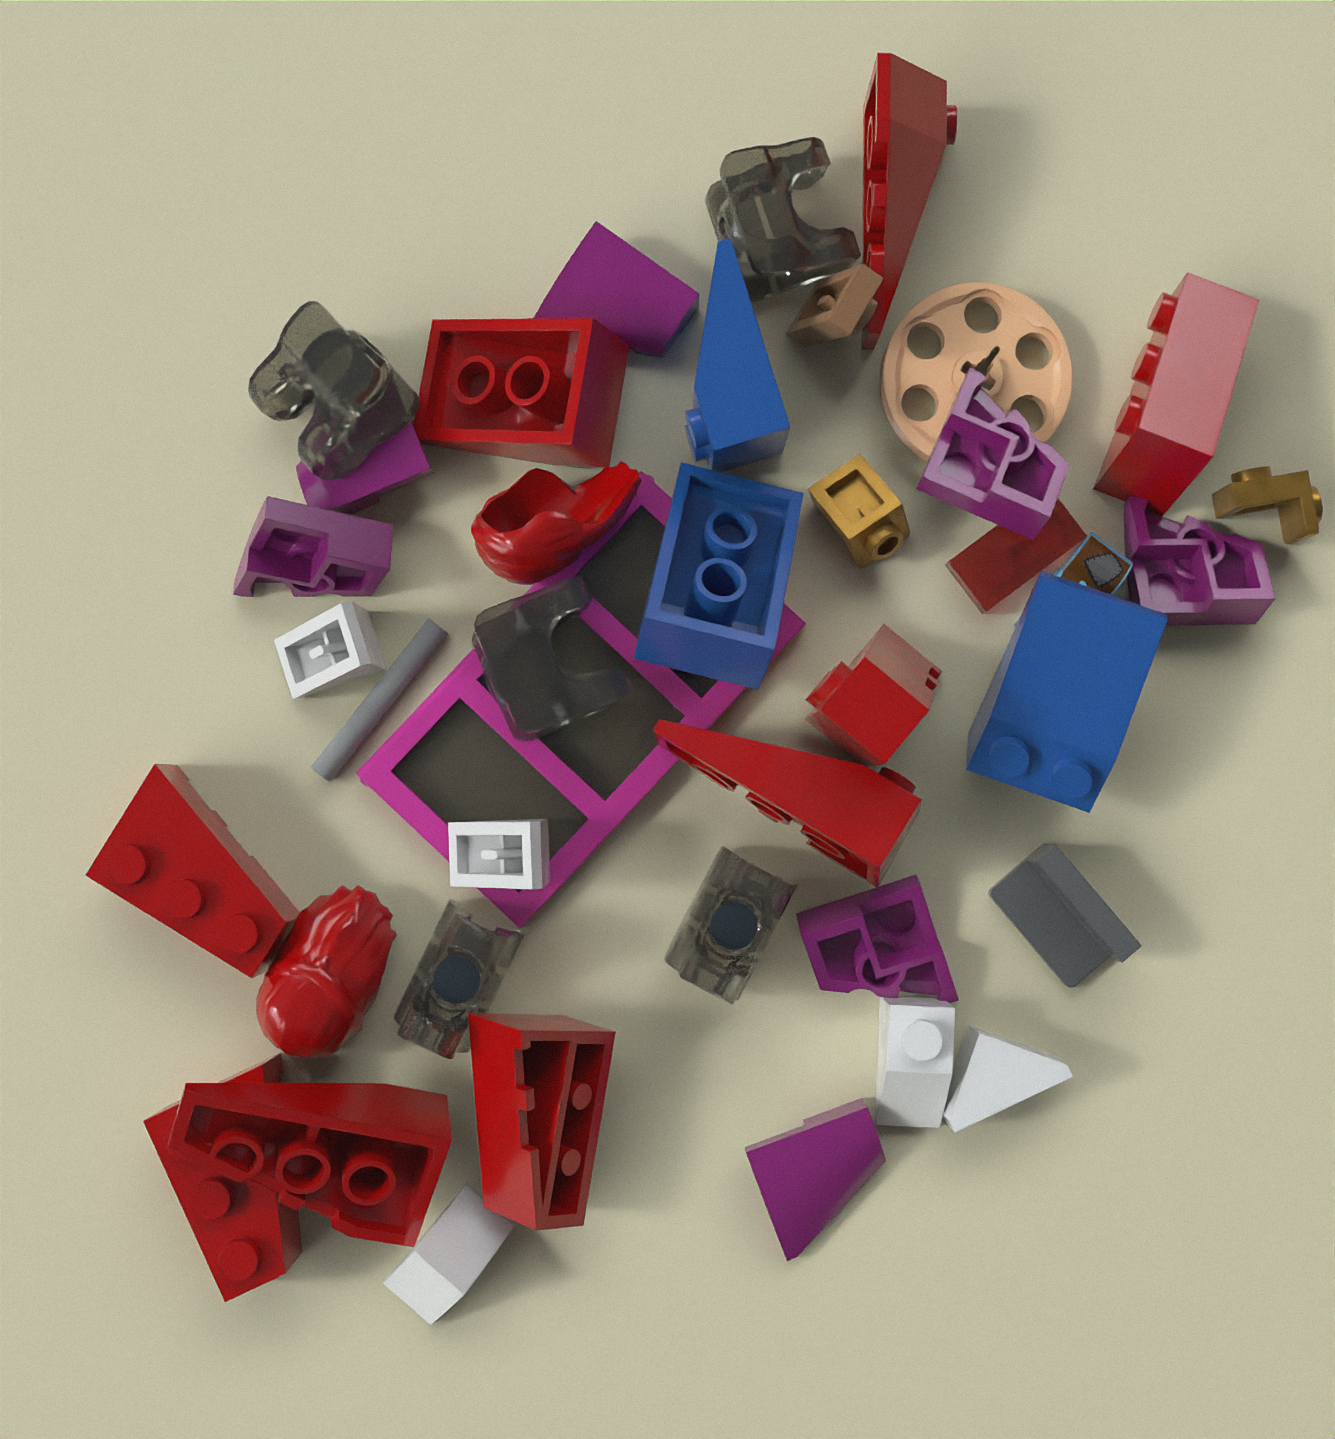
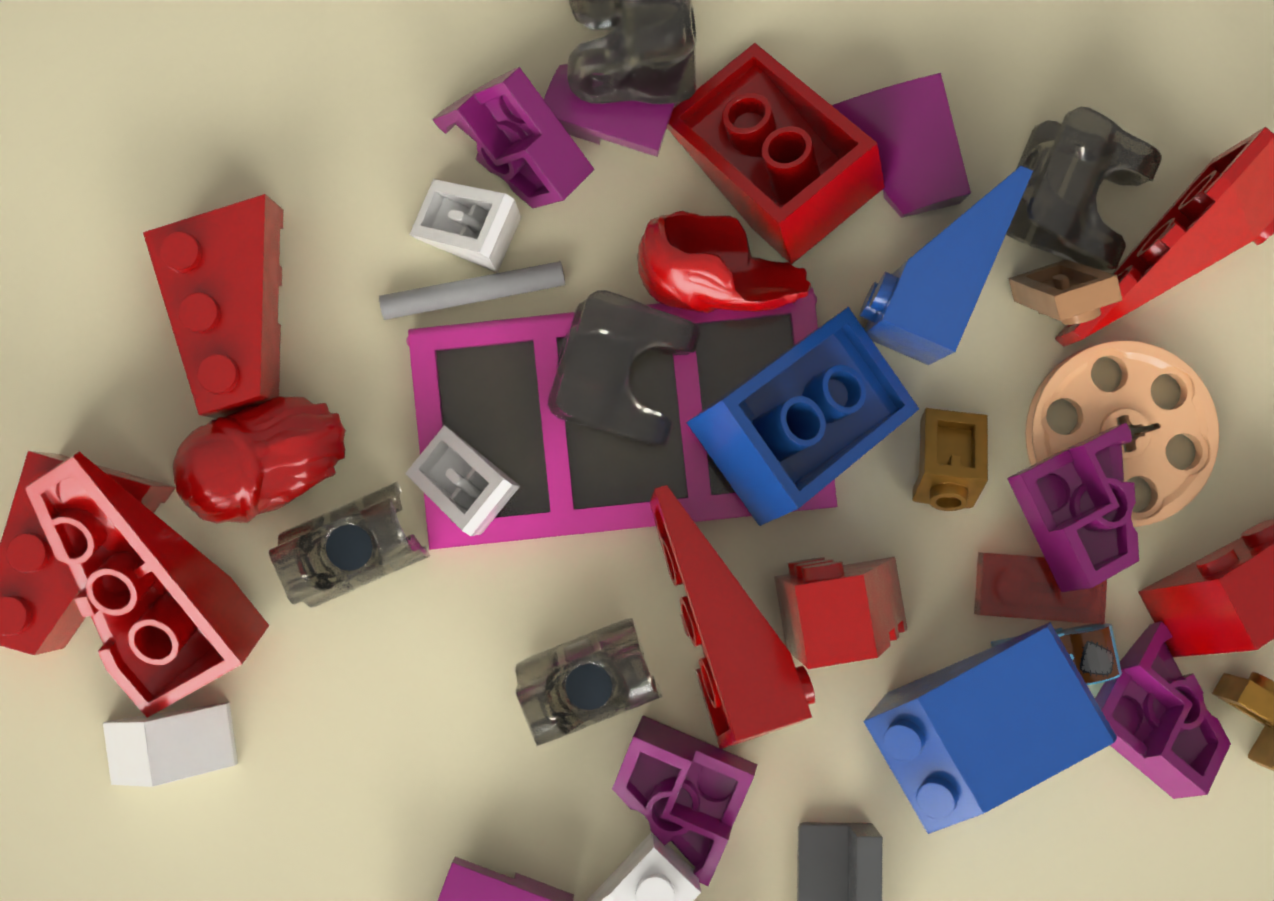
camera: 30 degrees right, 0 degrees up
red wedge [468,1013,616,1231] -> none

